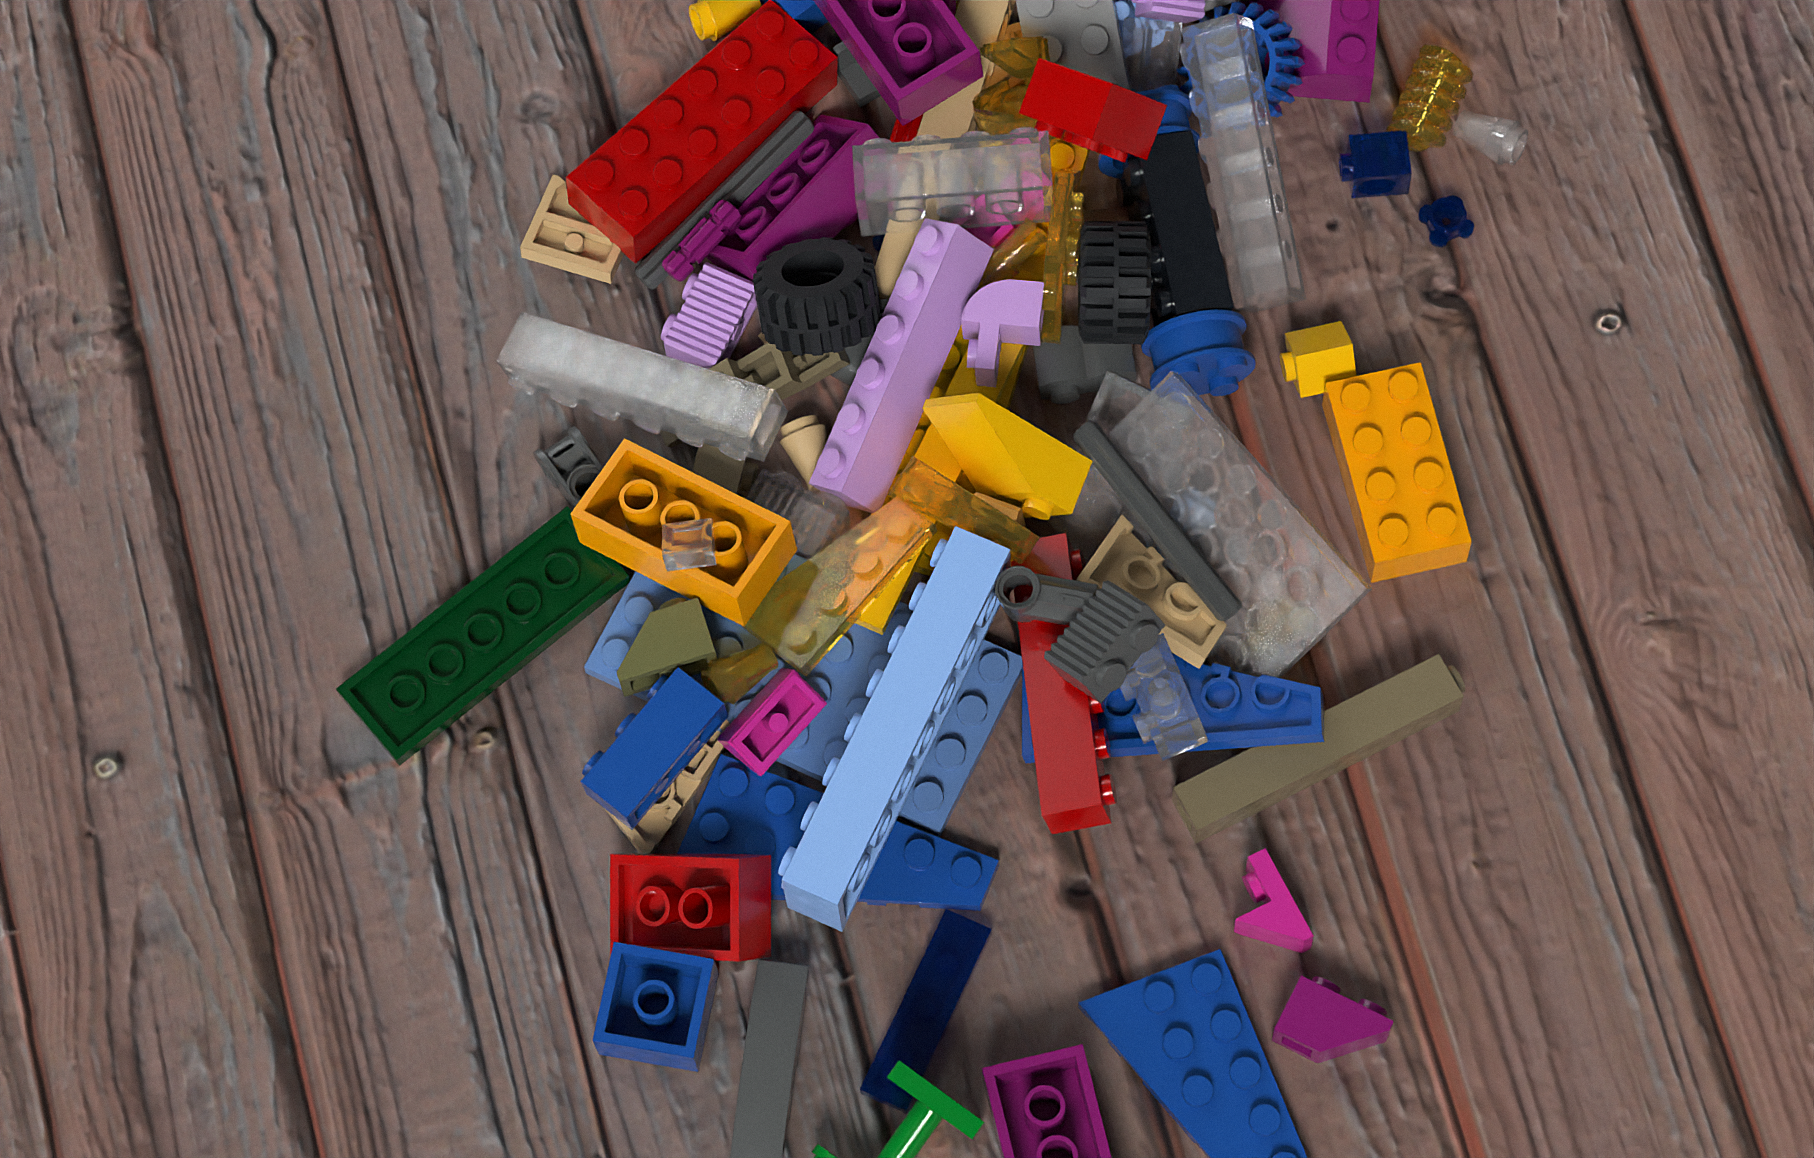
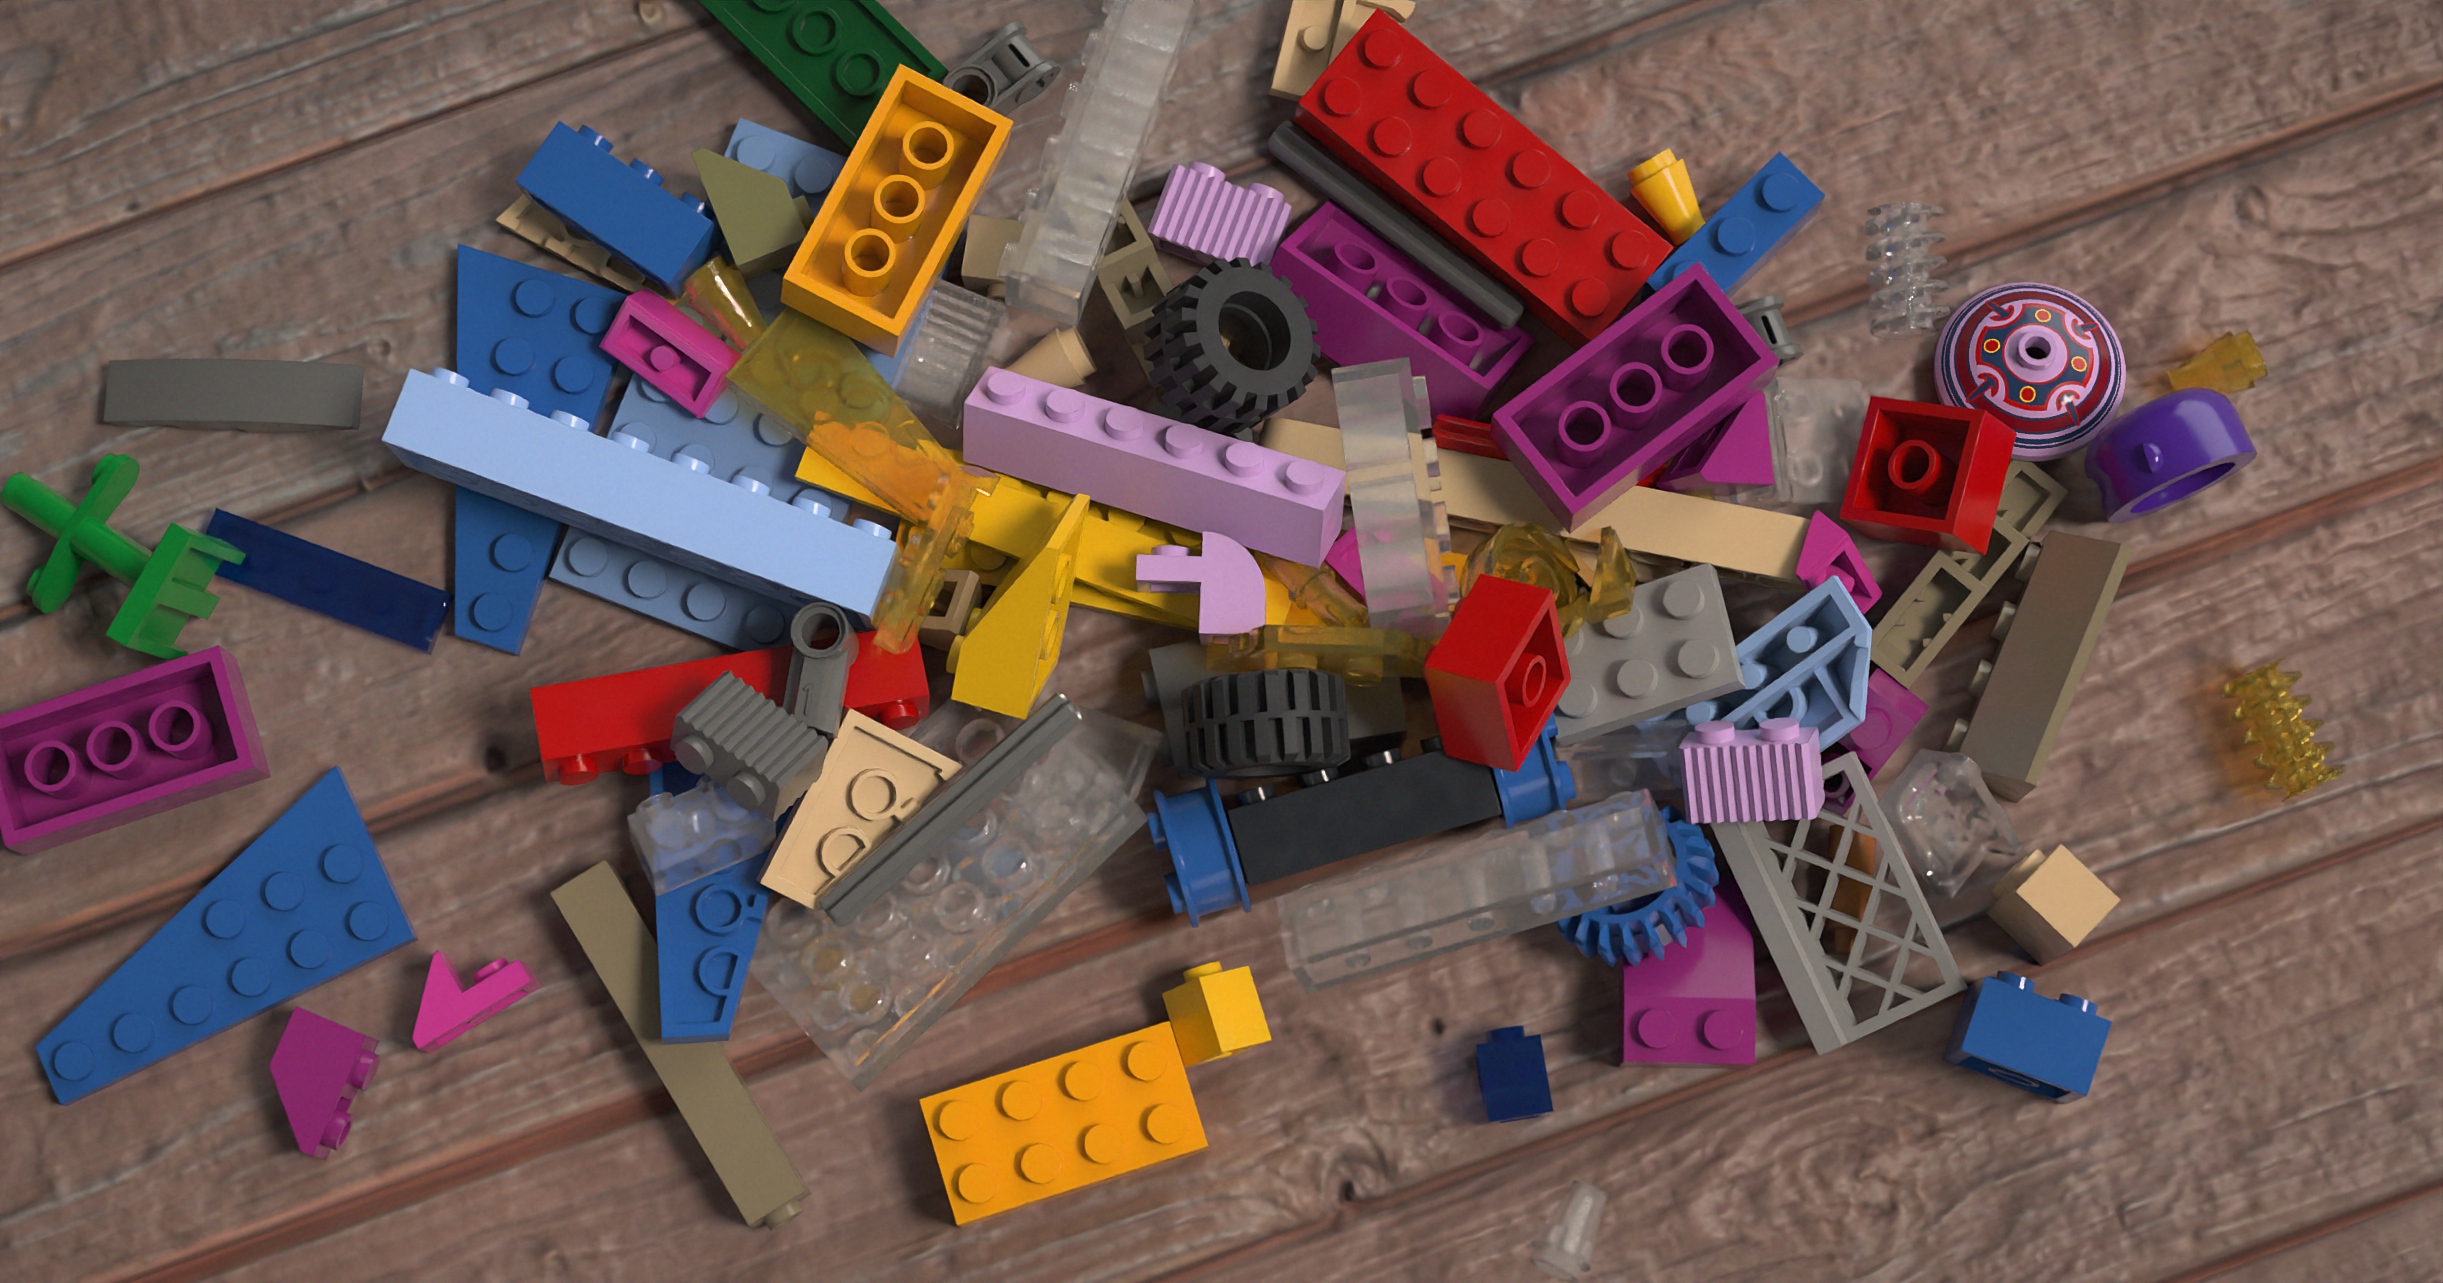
camera: 85 degrees right, 10 degrees up
blue brick [593,942,719,1072] -> none
red slope [610,854,771,962] -> none
magenta axle [662,200,741,282] -> none
clear slope [662,518,717,571] -> none
clear yellow piece [1386,44,1474,152] -> none
clear blue plate [1418,195,1474,248] -> none

